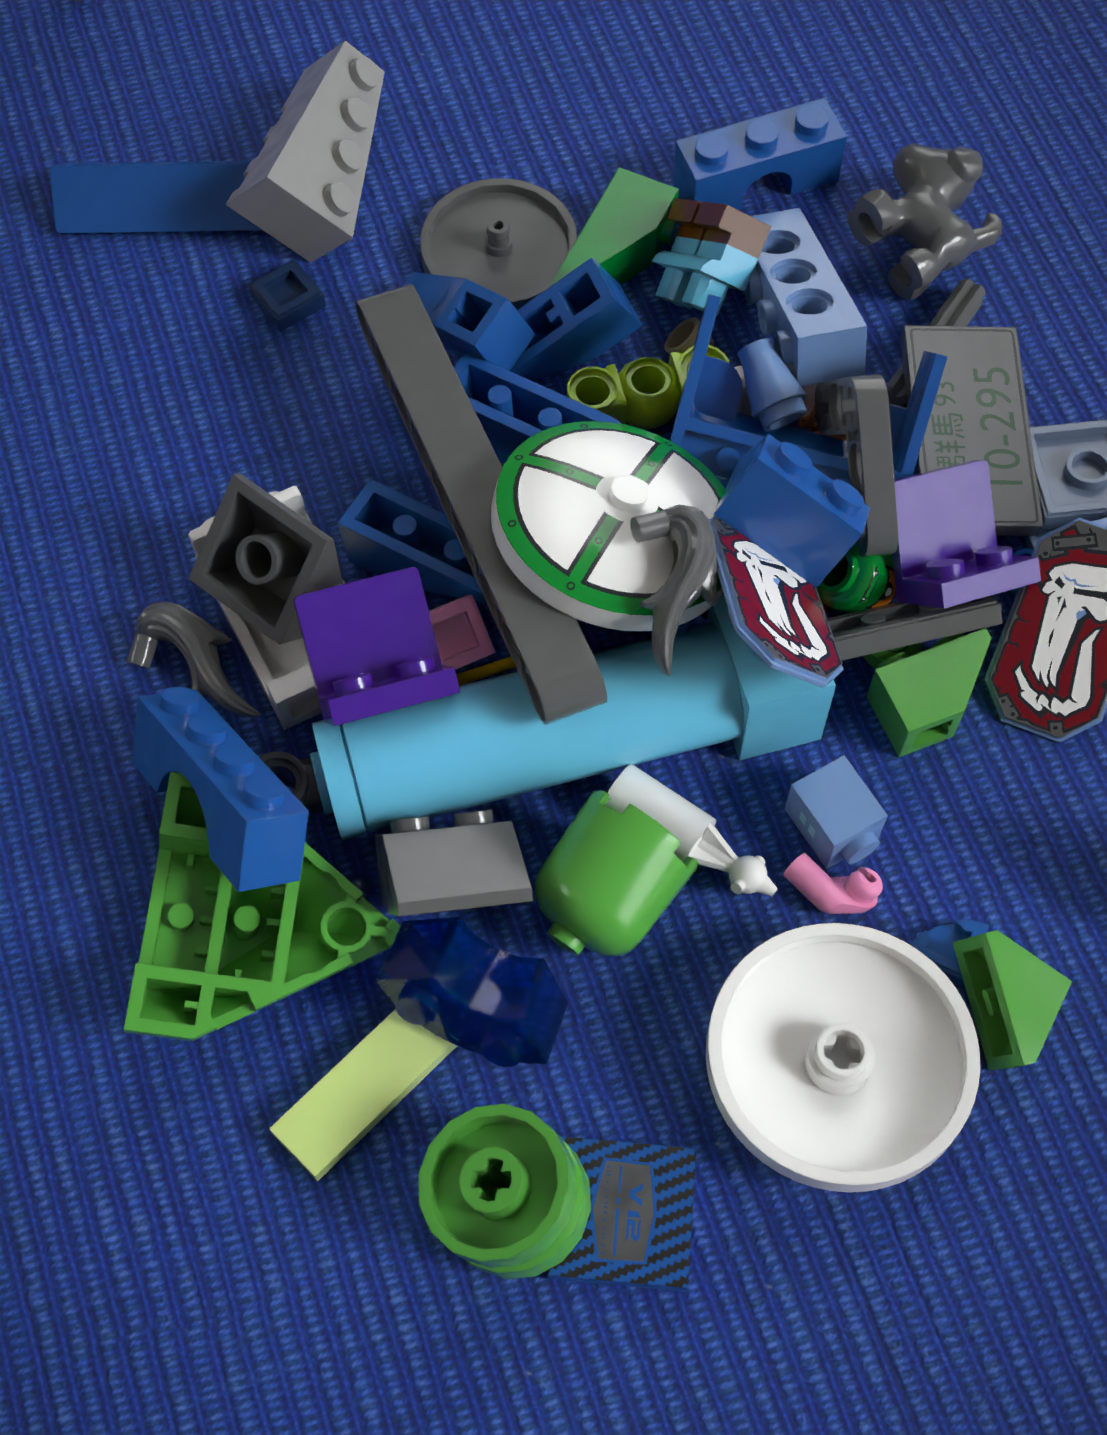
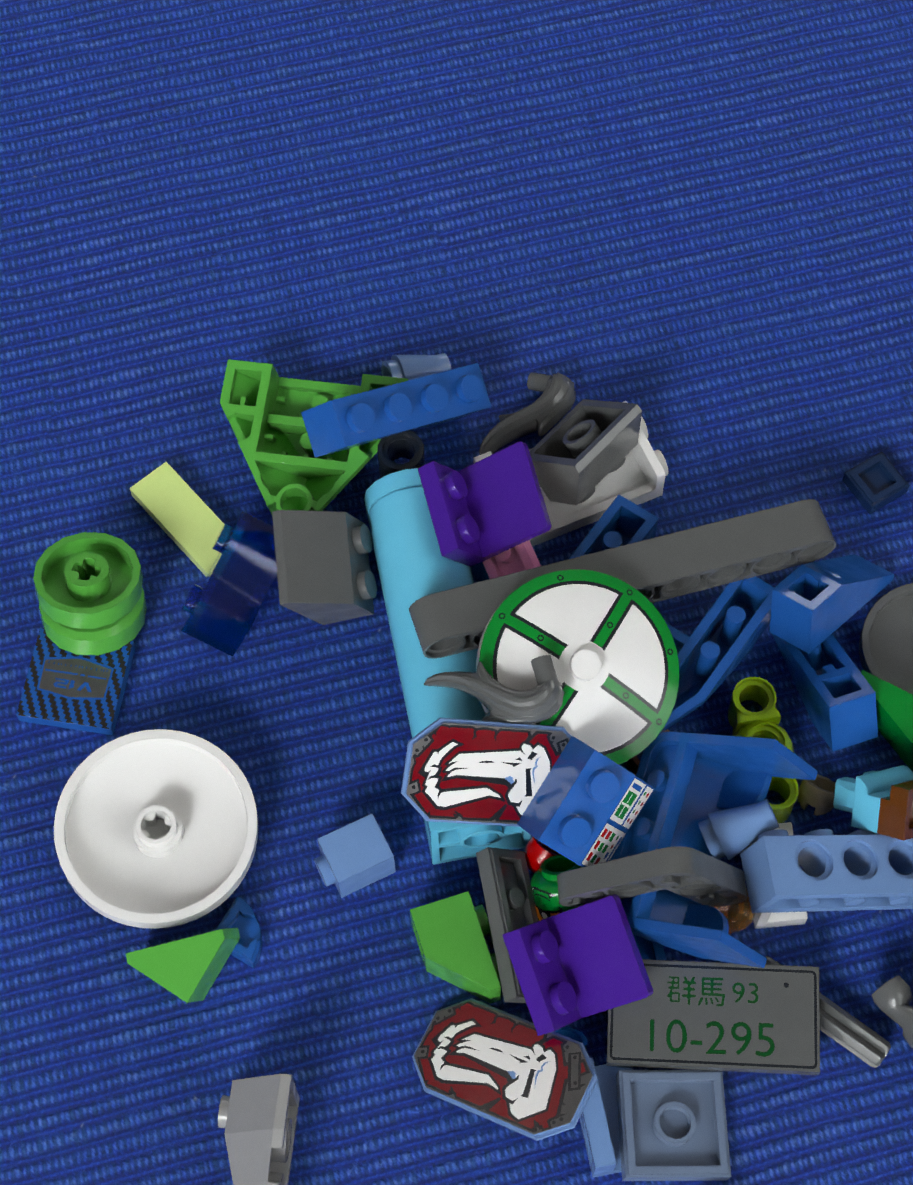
camera: 95 degrees right, 0 degrees up
bright green cylinder [535,790,698,956] -> none
white wheel [606,764,778,896] -> none
bright pink arm [783,853,883,914] -> none
none -> medium blue cone [381,353,451,380]

